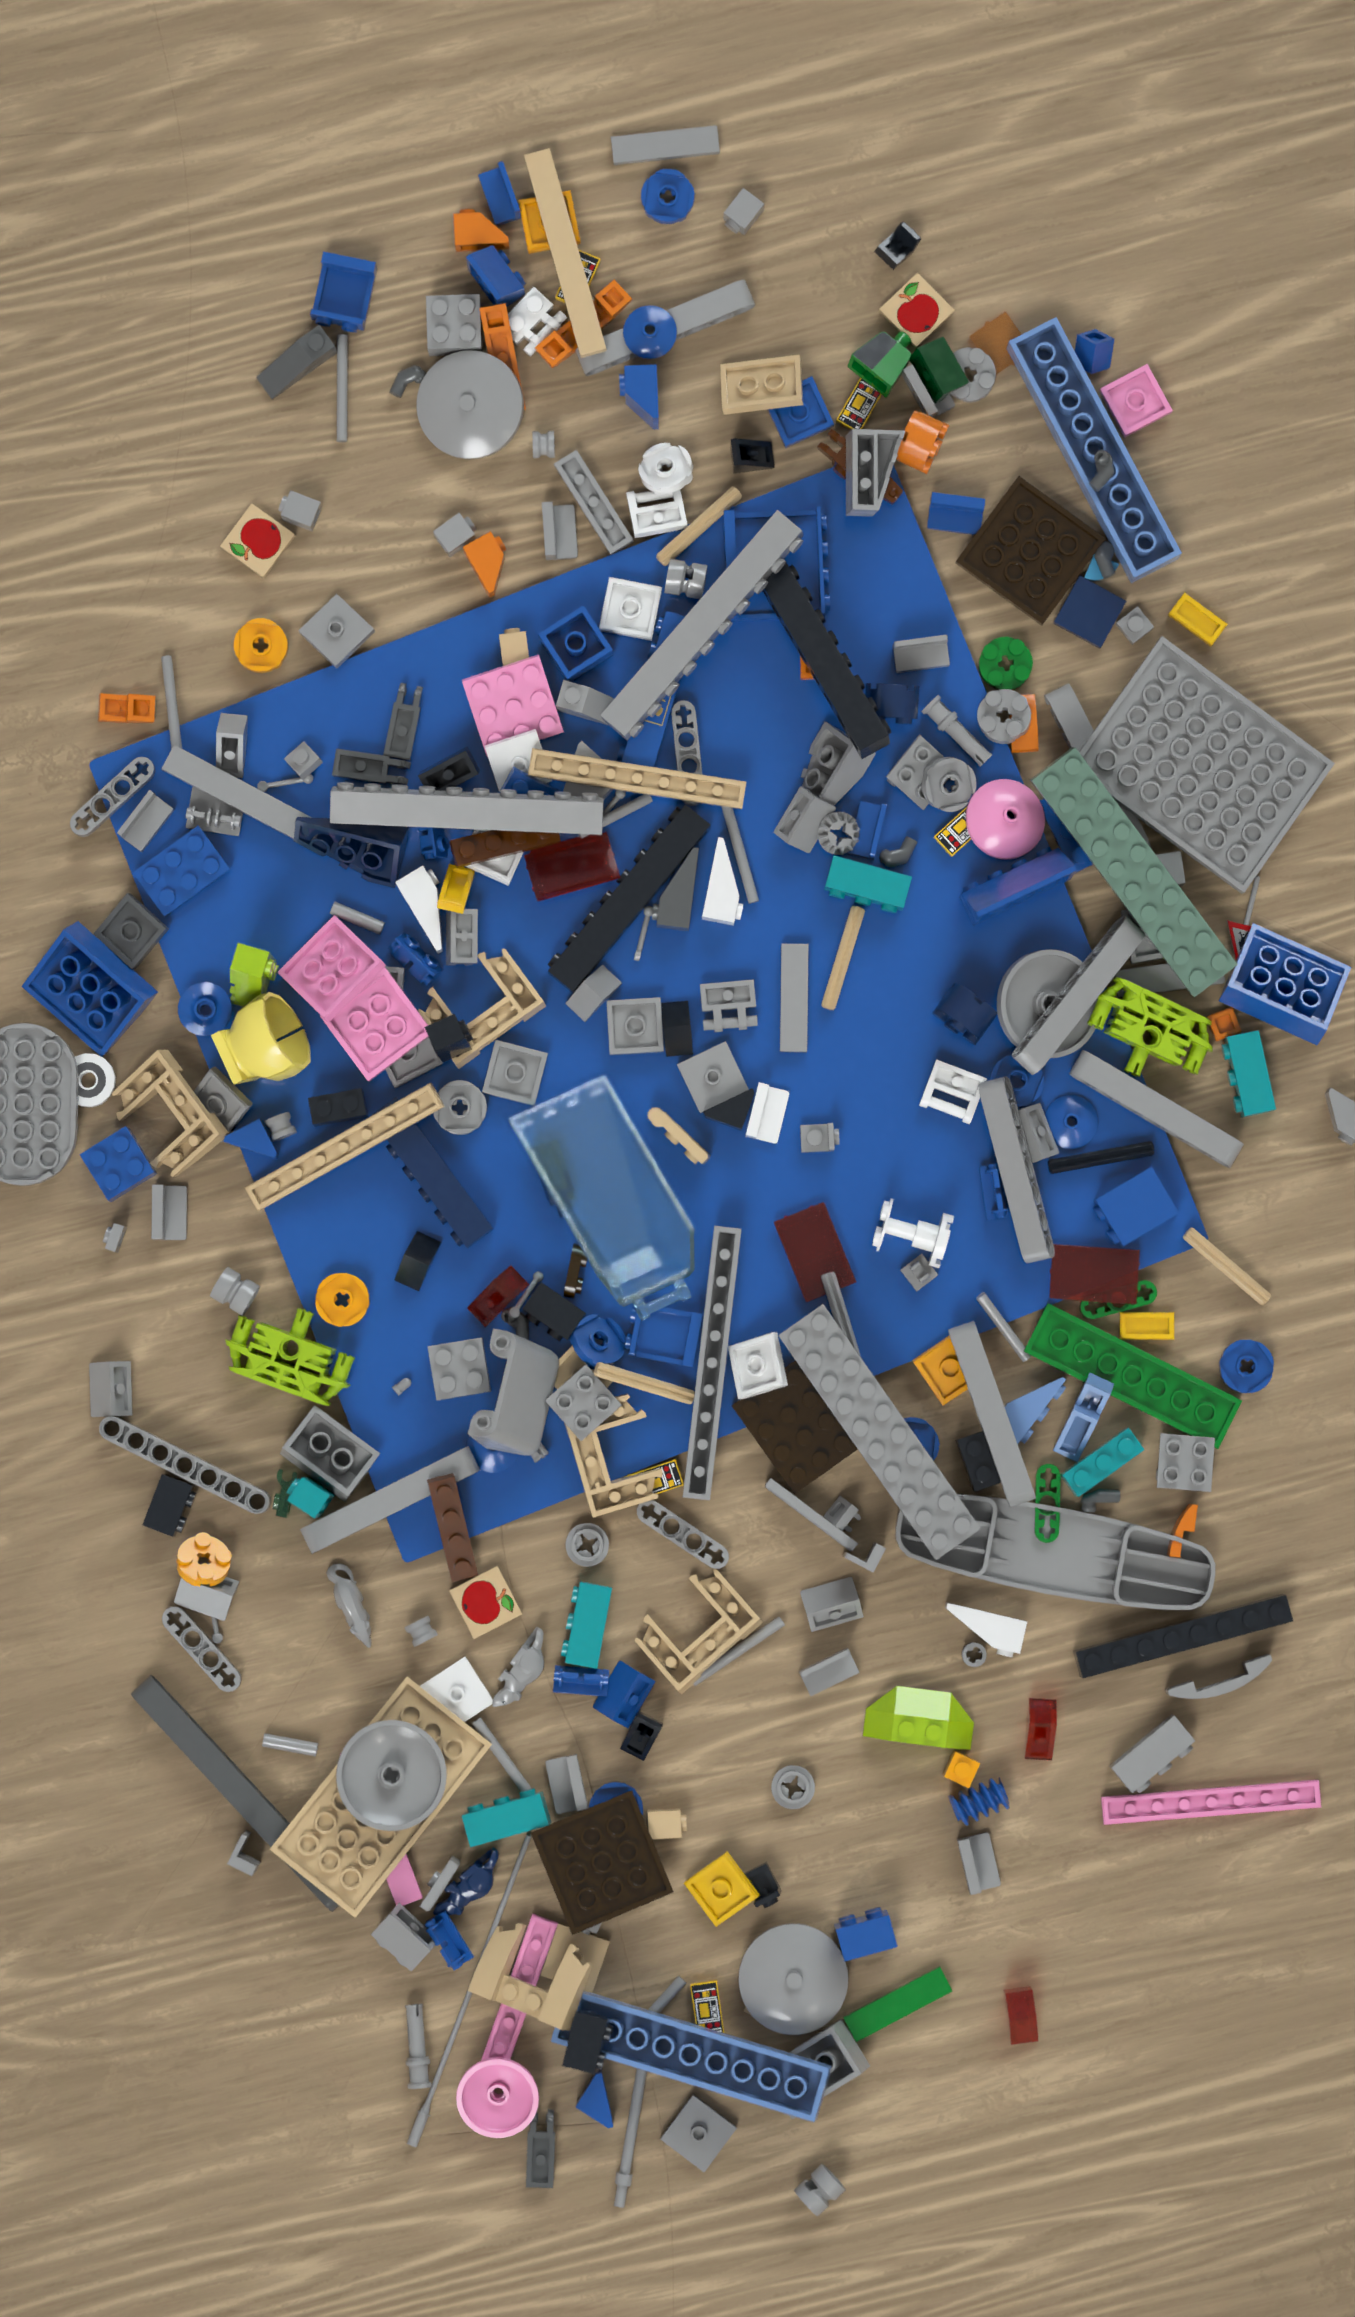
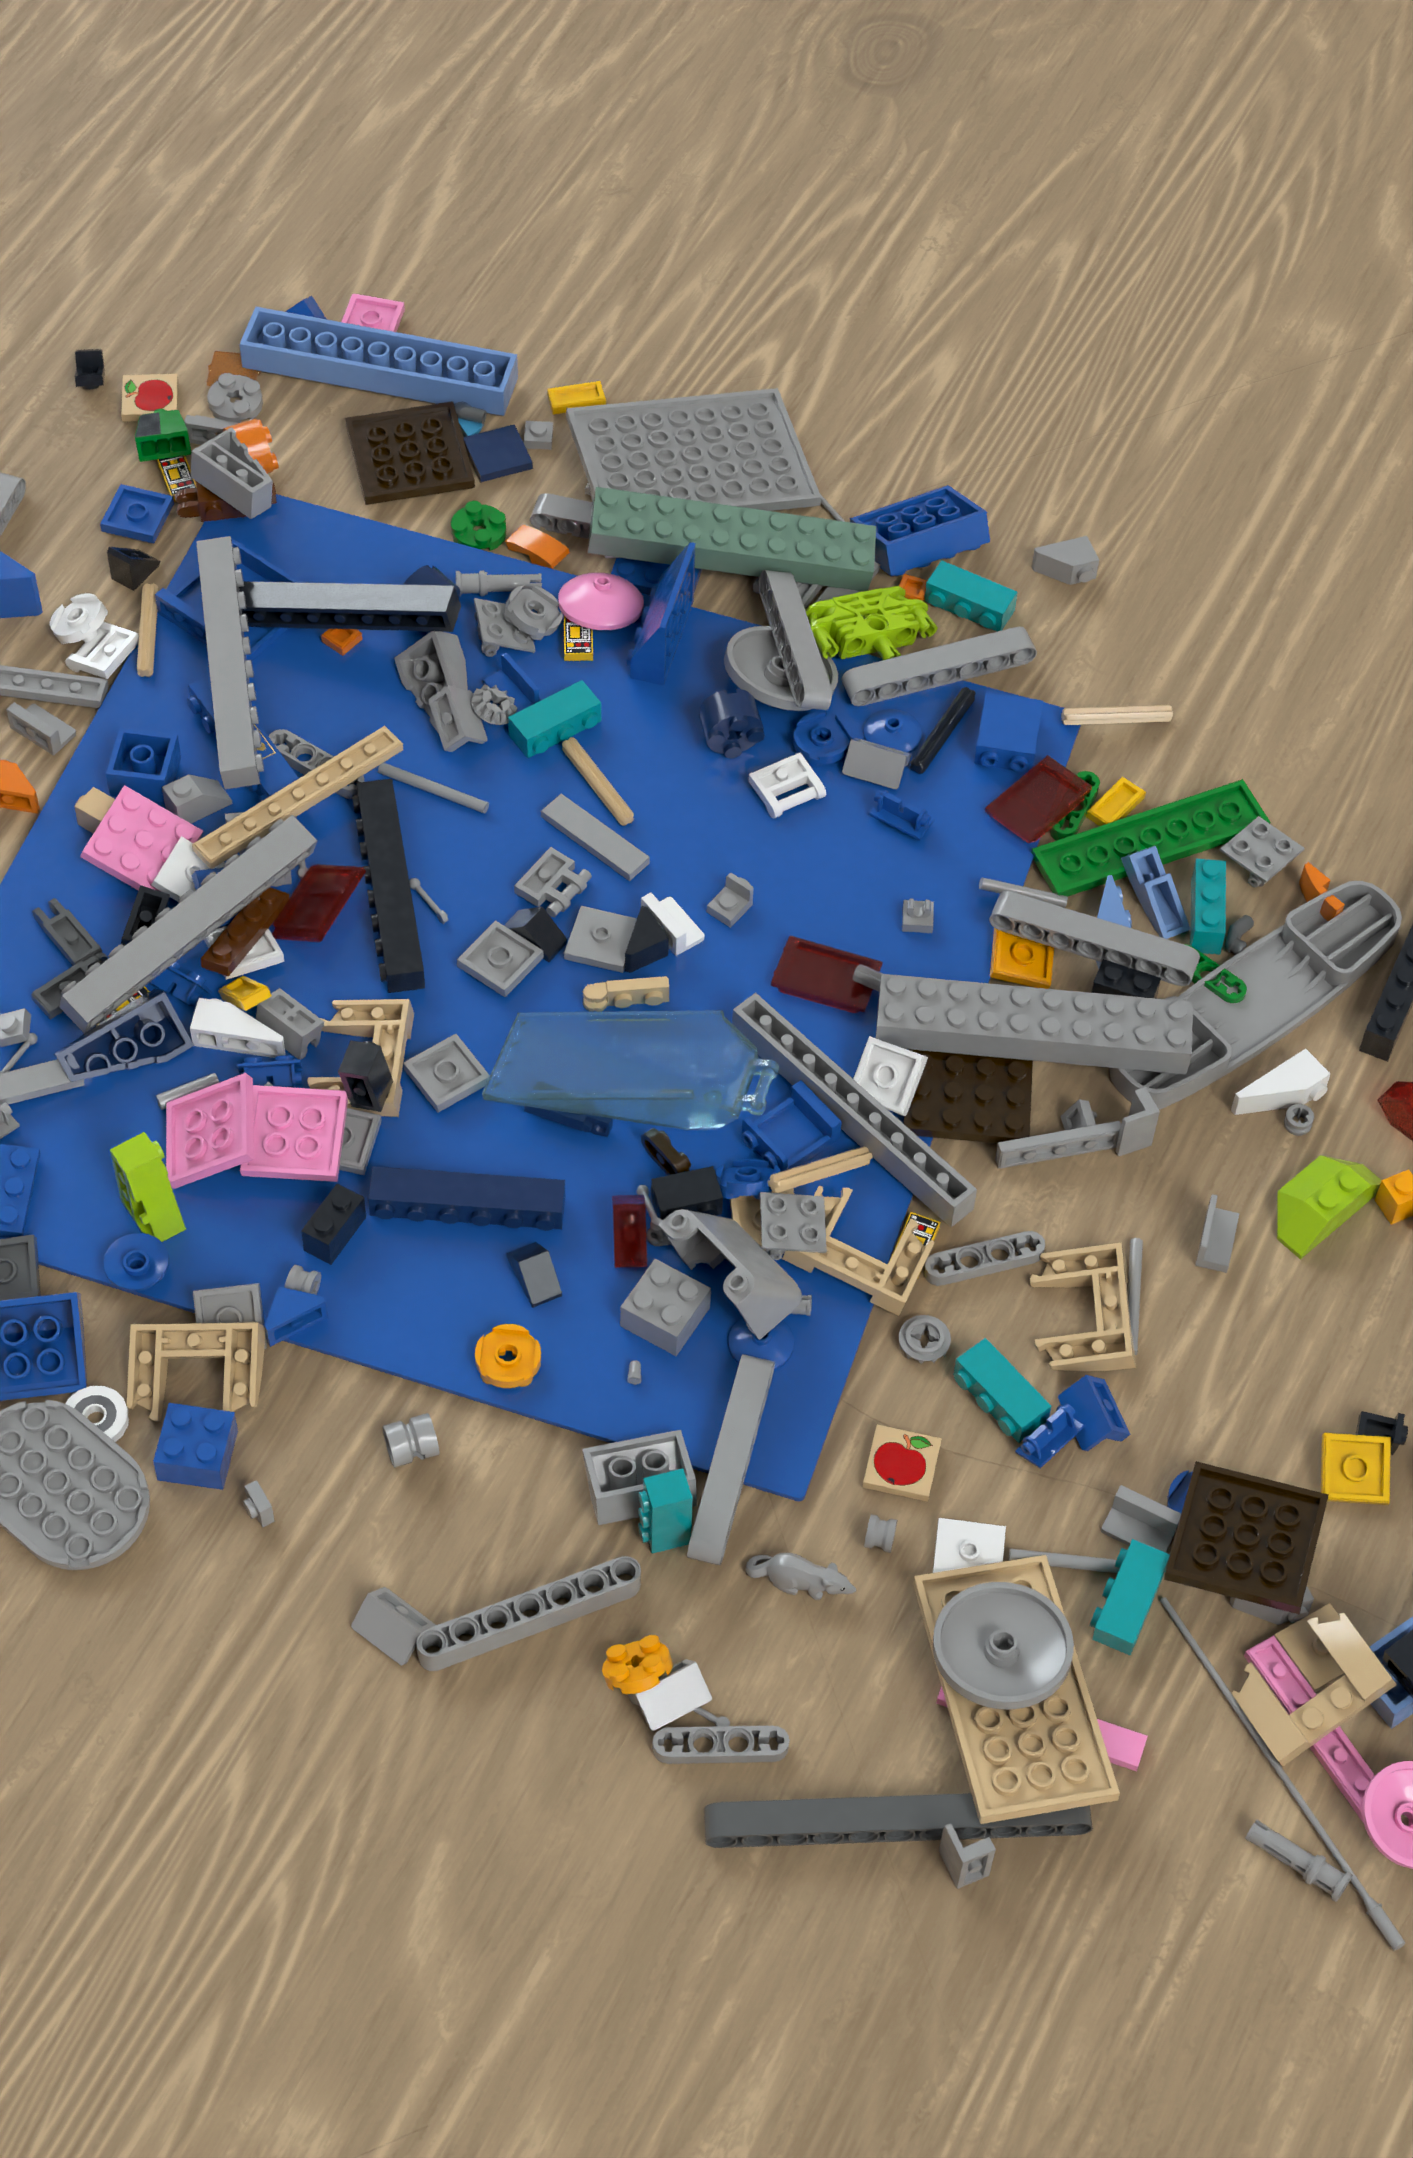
camera: 50 degrees left, 30 degrees down
black brick [142,1474,197,1537] -> none
light grey panel [151,1185,187,1240] -> none
light yellow plate [211,992,311,1085] -> none
lime piece [225,1308,355,1406] -> none
tan tile [245,1083,445,1211] -> none
light grey piece [262,1733,318,1757] -> none
clear green plate [272,1469,298,1518] -> none
light grey brick [371,1903,435,1971] -> none
light grey plate [420,1855,461,1912] -> none
blue hinge [425,1911,474,1971] -> none
reddish brown plate [427,1473,478,1582] -> none
light grey plate [433,1080,487,1135] -> none
dark blue animal [433,1847,499,1915] -> none
light grey animal [492,1627,544,1707] -> none
light grey slope [565,965,622,1022] -> none
light grey bar [579,794,653,839] -> none
white plate [599,577,662,641] -> none
black slope [620,1711,663,1761] -> none
tan brick [648,1808,687,1839] -> none
dark grey slope [652,847,699,931] -> none
light grey wheel [664,558,708,599] -> none
white slope [702,837,743,926] -> none
tan plate [720,355,803,415] -> none
light grey gear [771,1765,815,1809] -> none
light grey panel [800,1577,864,1632] -> none
white piece [872,1198,954,1268] -> none
dark grey arm [879,836,918,868] -> none
light grey panel [892,635,950,673] -> none
dark green panel [910,337,969,404] -> none
blue panel [927,492,985,535] -> none
light grey plate [977,689,1031,744] -> none
light grey beam [979,1076,1055,1264] -> none
dark grey arm [1088,450,1114,492] -> none
blue plate [1219,1340,1274,1393] -> none

